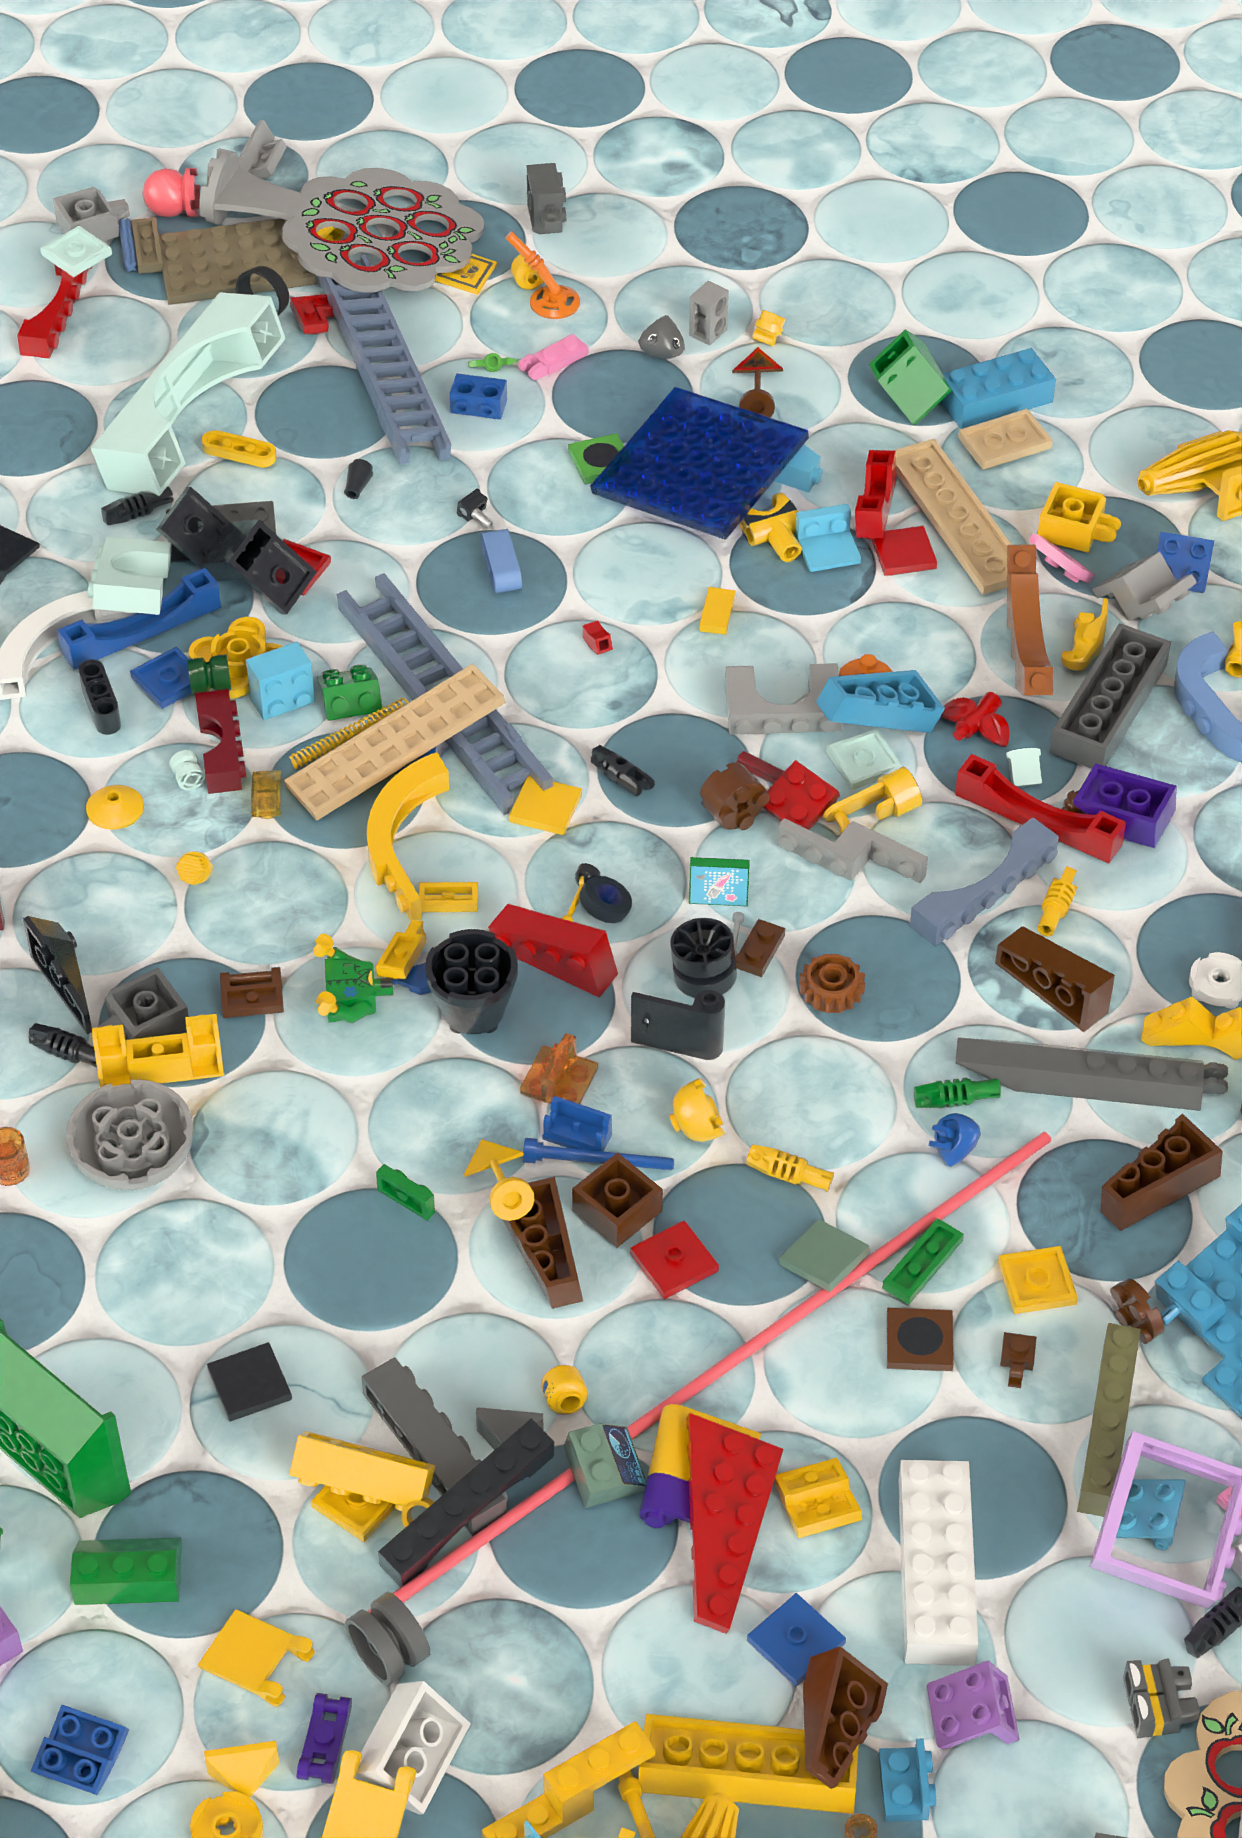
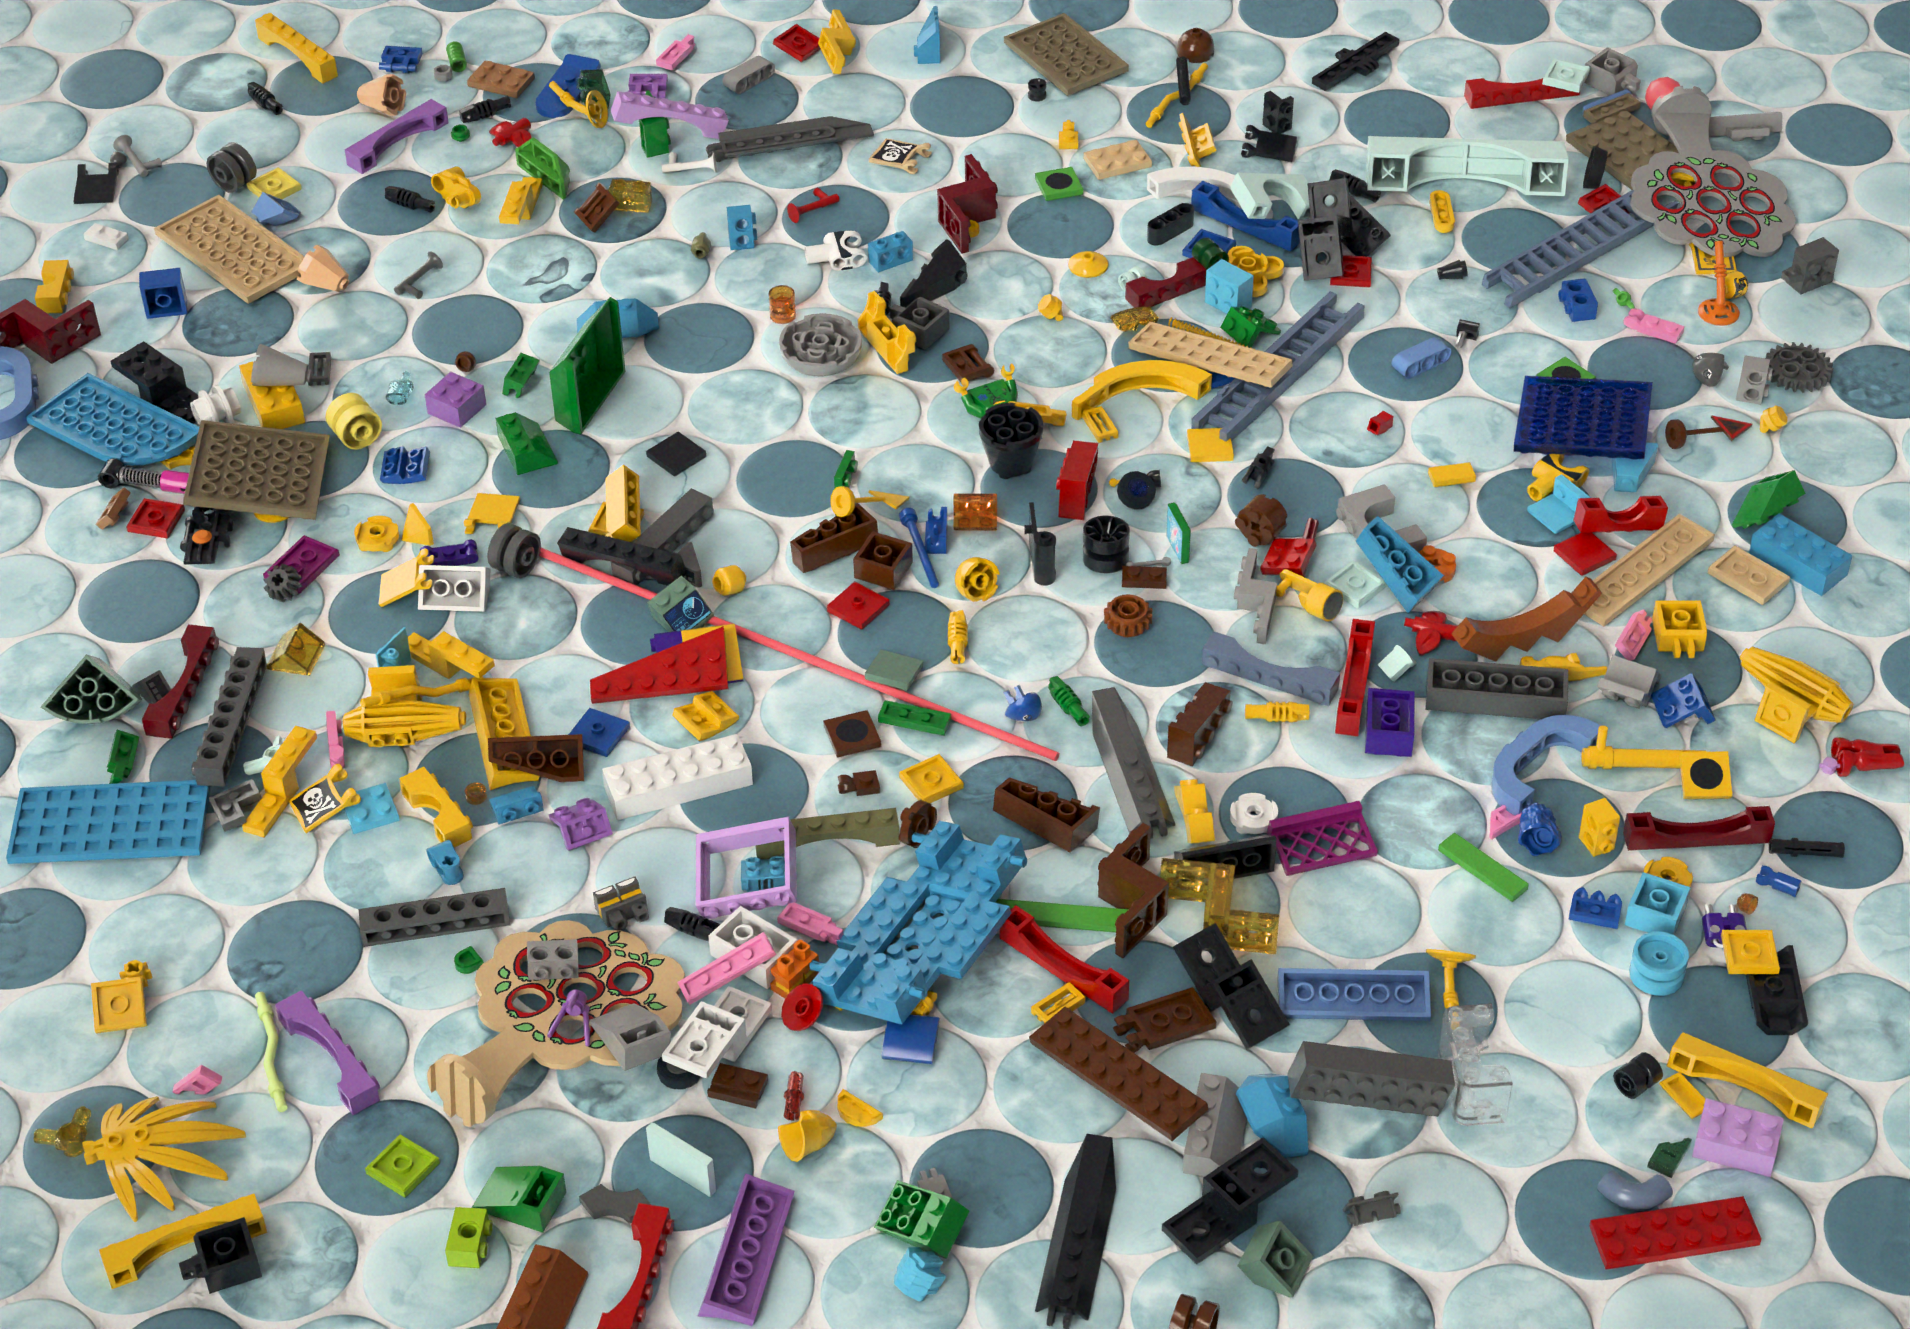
camera: 70 degrees right, 5 degrees down
none -> dark grey gear [1765,342,1833,393]

